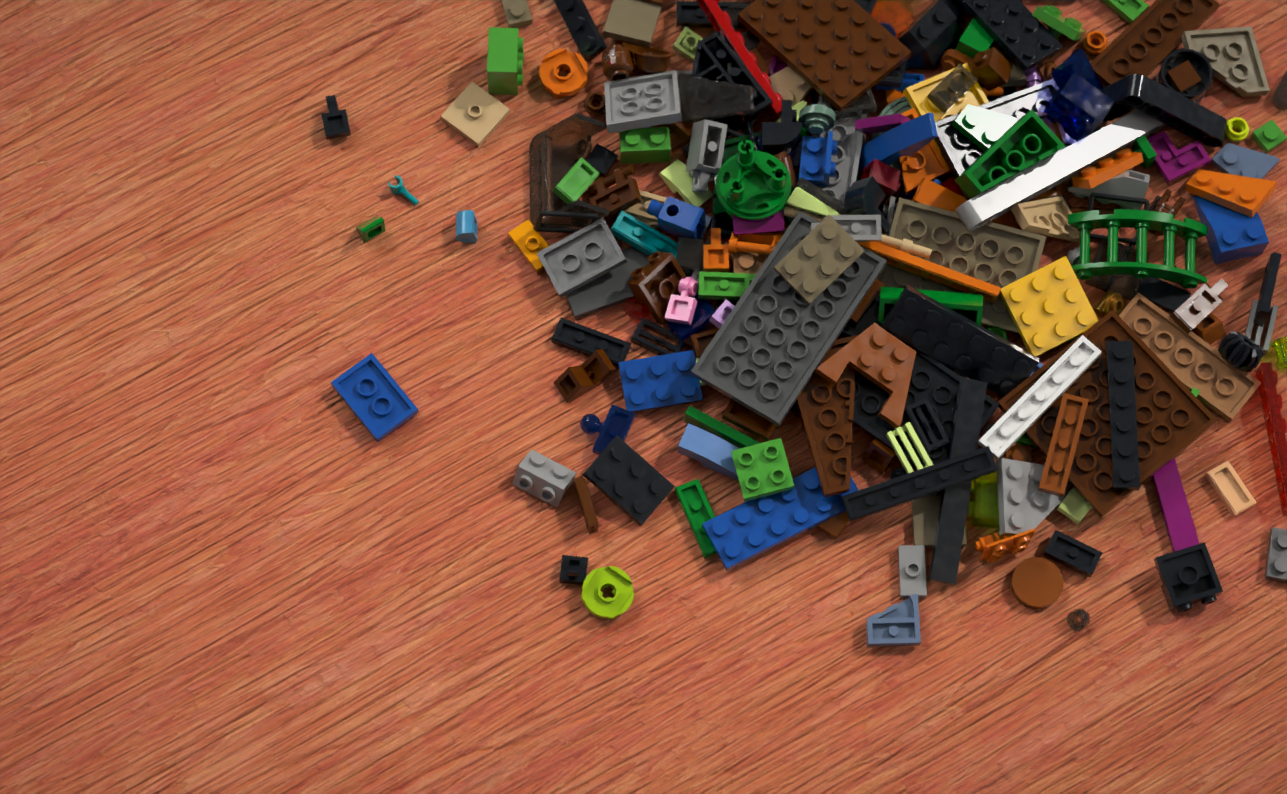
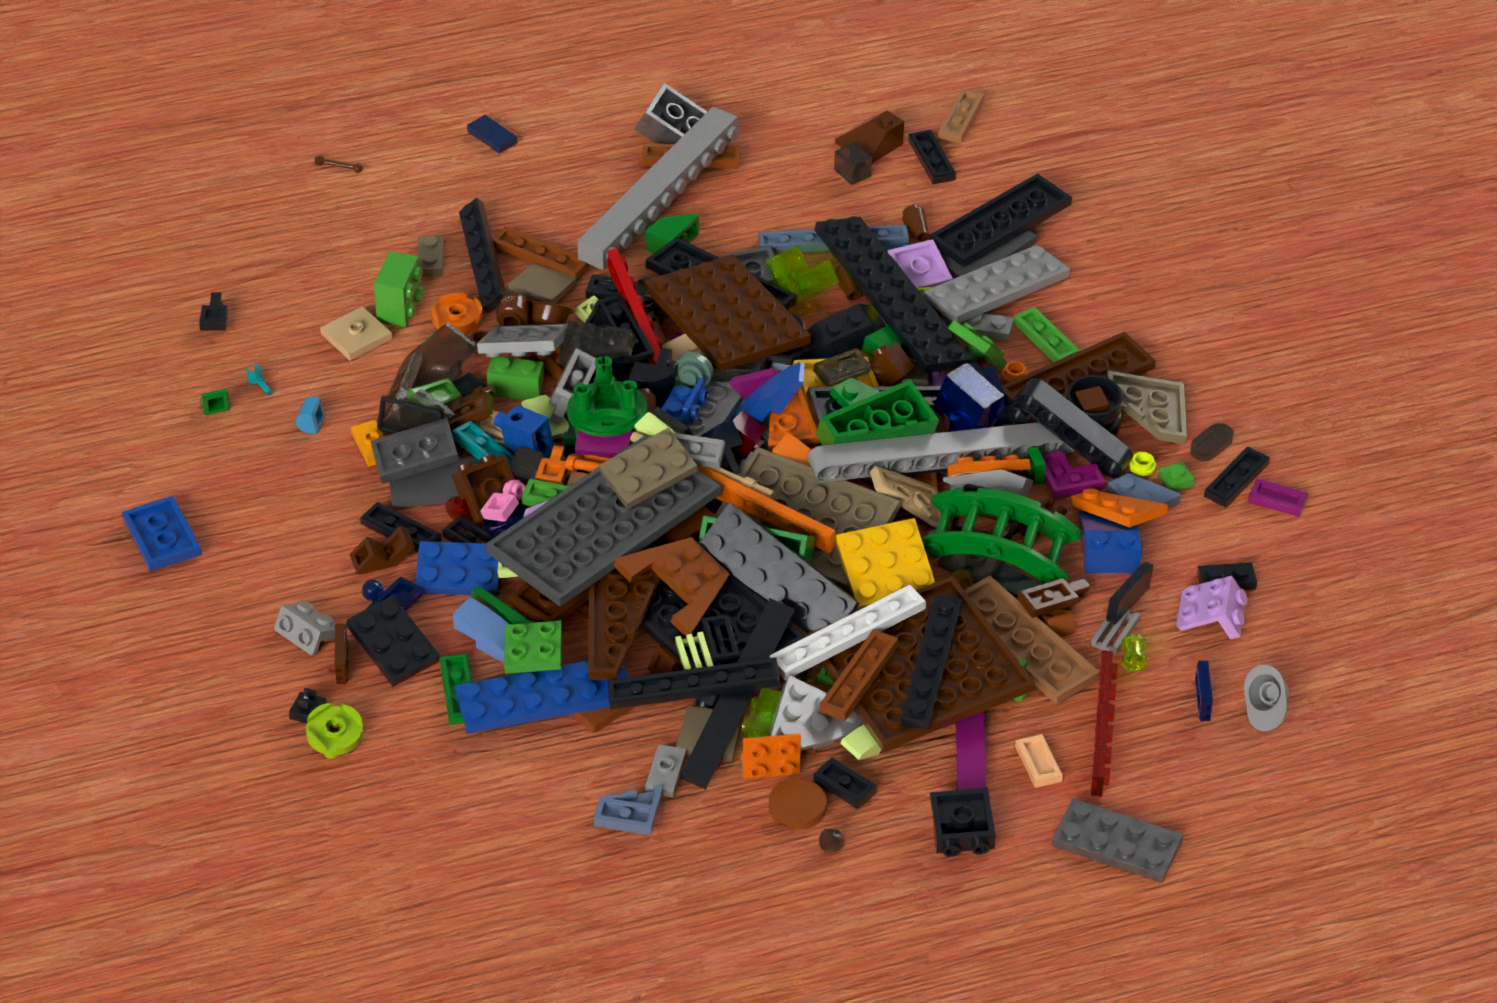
camera: 15 degrees right, 25 degrees down
black gear [1218,331,1263,372] -> none

